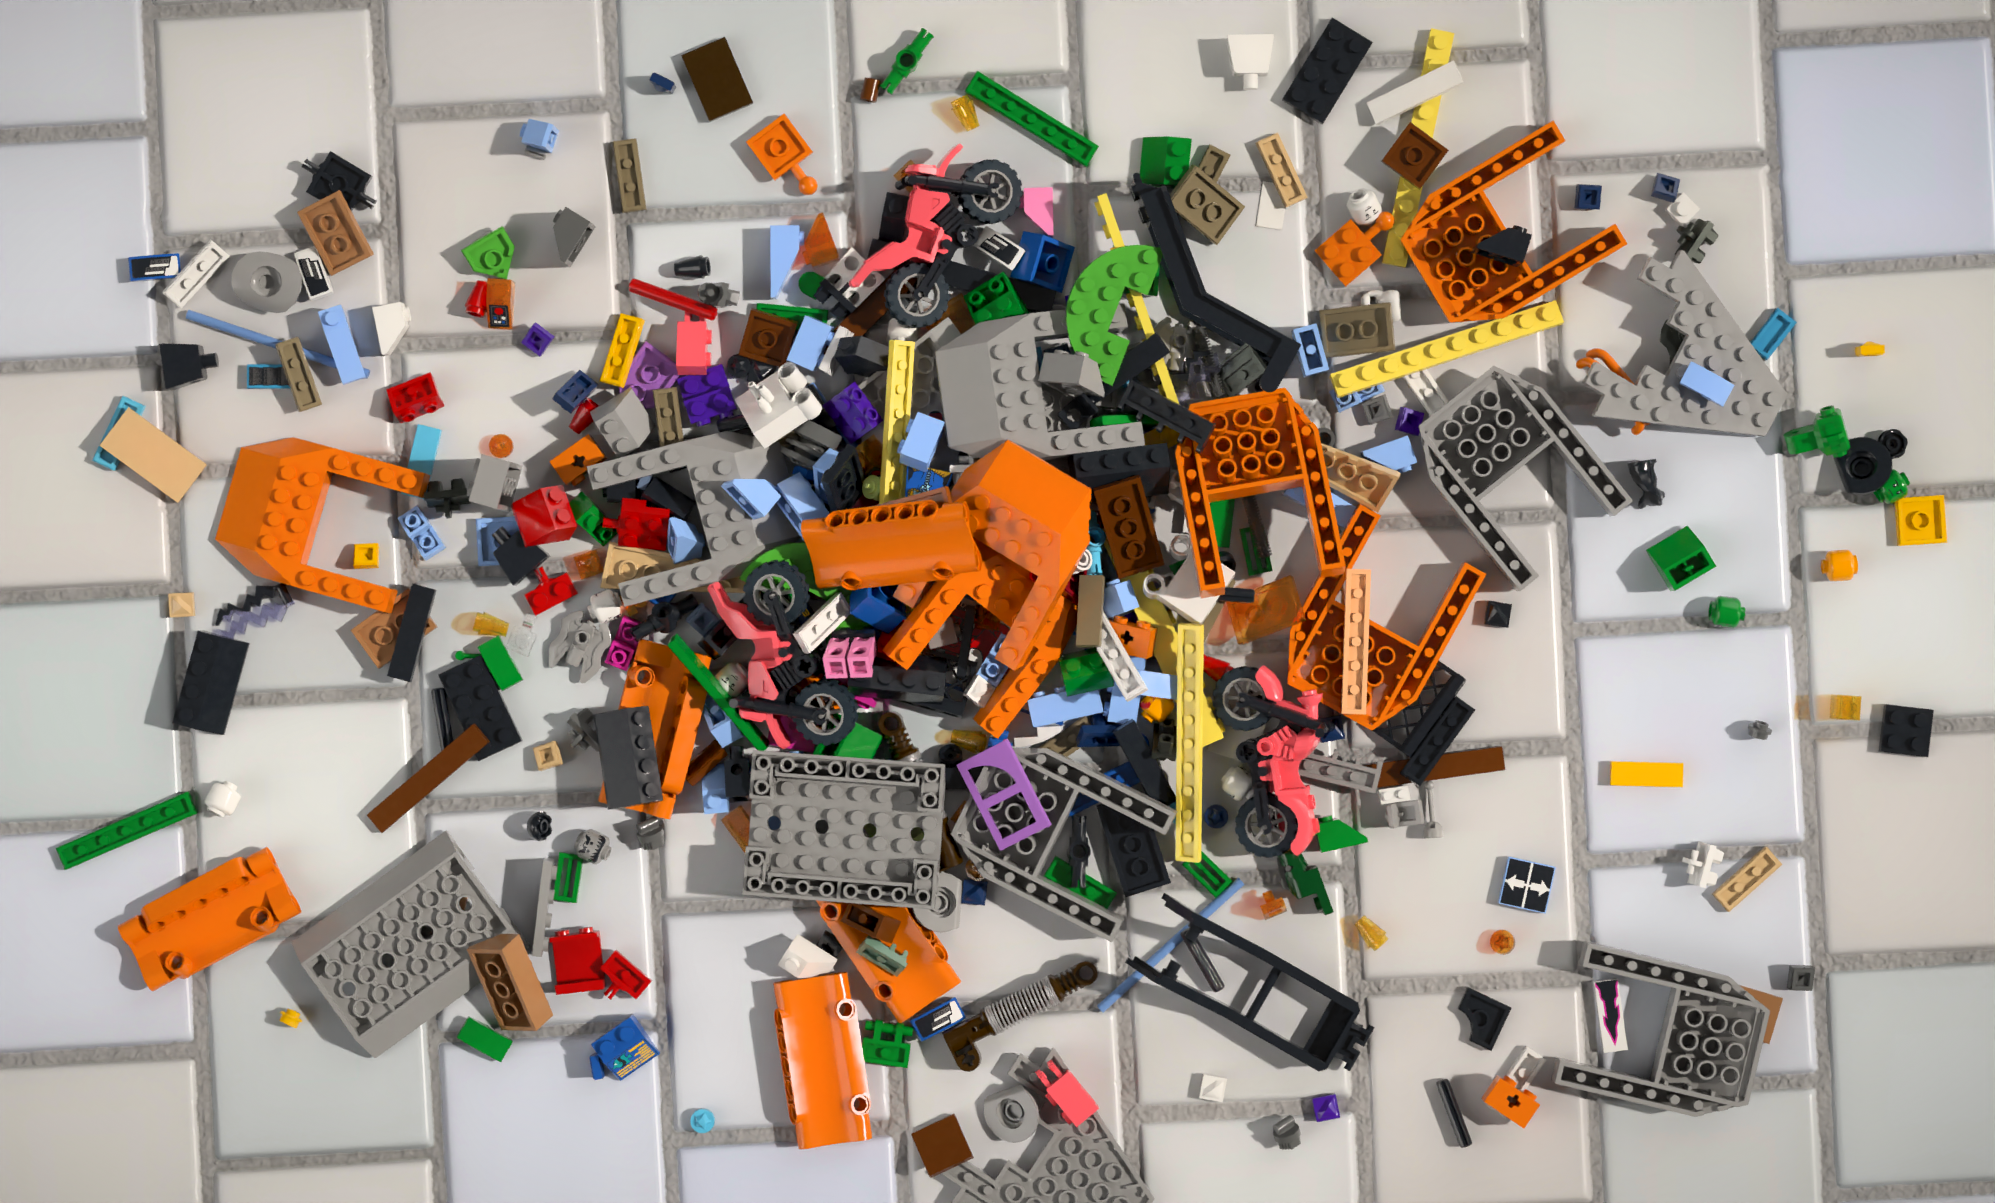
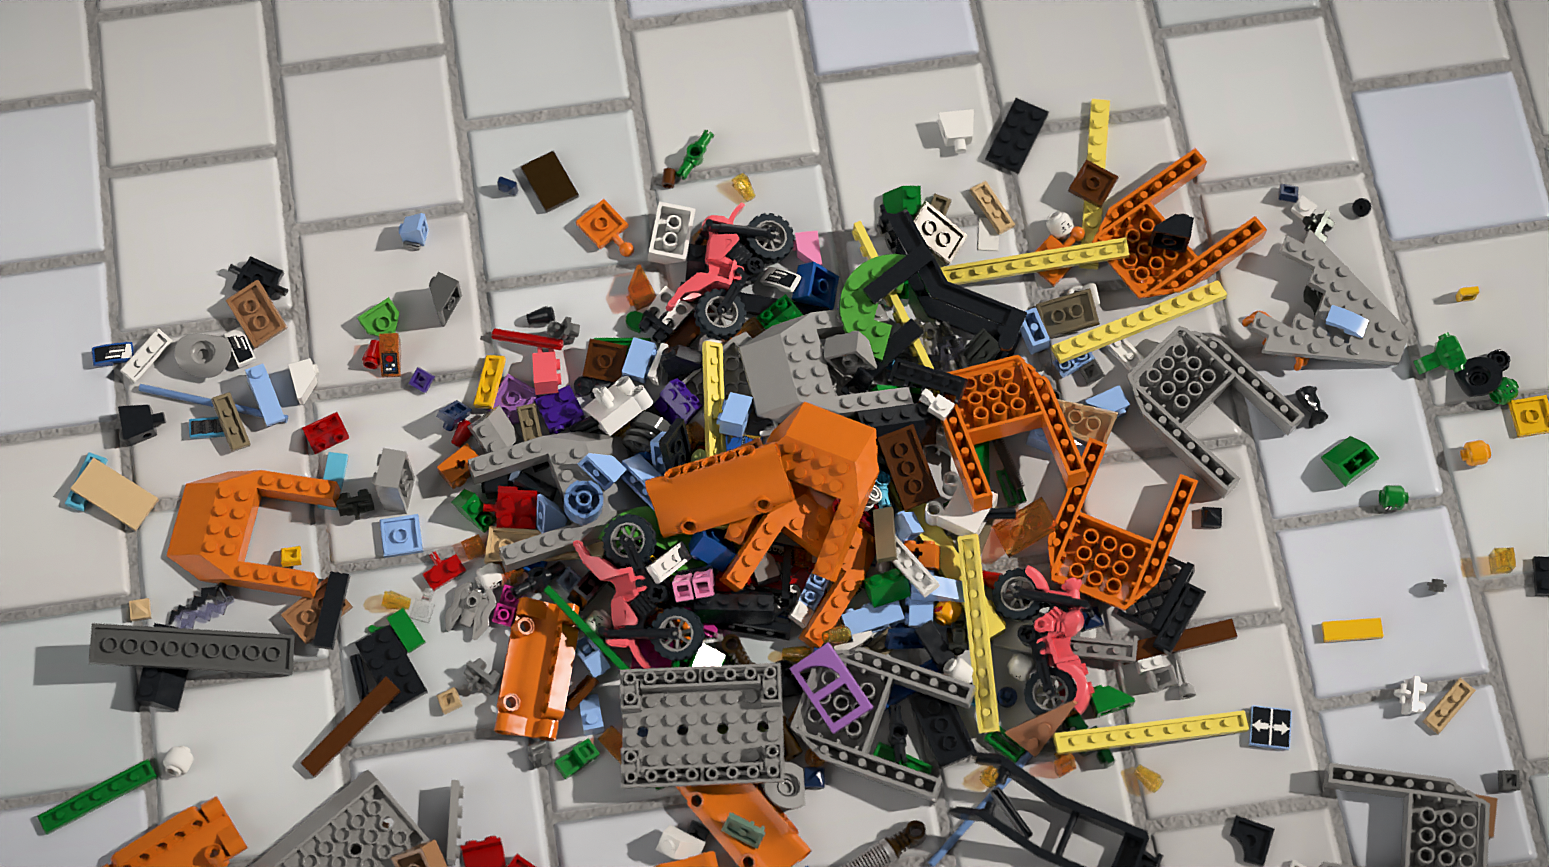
camera: 10 degrees left, 20 degrees down
light blue slope [398,505,446,561] -> none
black torso [492,526,550,586] -> none
red slope [511,485,577,547] -> none
black plate [527,811,552,841] -> none
green tile [554,852,584,903] -> none
light grey head [574,829,612,864] -> none
black slope [593,706,663,810] -> none
dark tan tile [613,138,647,213] -> none
black torso [724,746,752,803] -> none
light blue slope [770,225,805,299] -> none
reddish brown slope [841,903,901,944] -> none
green tile [965,71,1099,167] -> none
light nougat plate [1341,569,1371,715] -> none
white tile [1367,60,1464,125] -> none
dark purple tile [1395,407,1424,436] -> none
clear orange tile [1490,930,1515,955] -> none
dark blue tile [1574,184,1602,210] -> none
tile [1593,978,1628,1053] -> none
dark azure tile [1750,308,1797,361] -> none
none -> dark grey plate [89,623,295,675]
none -> green slope [554,738,600,780]
none -> medium blue brick [564,480,604,525]
none -> white slope [647,202,696,265]
none -> clear yellow cone [822,625,851,644]
none -> black tile [863,244,934,305]
none -> white plate [919,389,955,421]
none -> light yellow plate [940,237,1129,285]
none -> white head [943,658,973,684]
none -> clear yellow cone [980,766,998,788]
none -> nougat wing [1005,700,1078,757]
none -> light yellow plate [1053,710,1249,755]
none -> black tile [1352,198,1371,217]

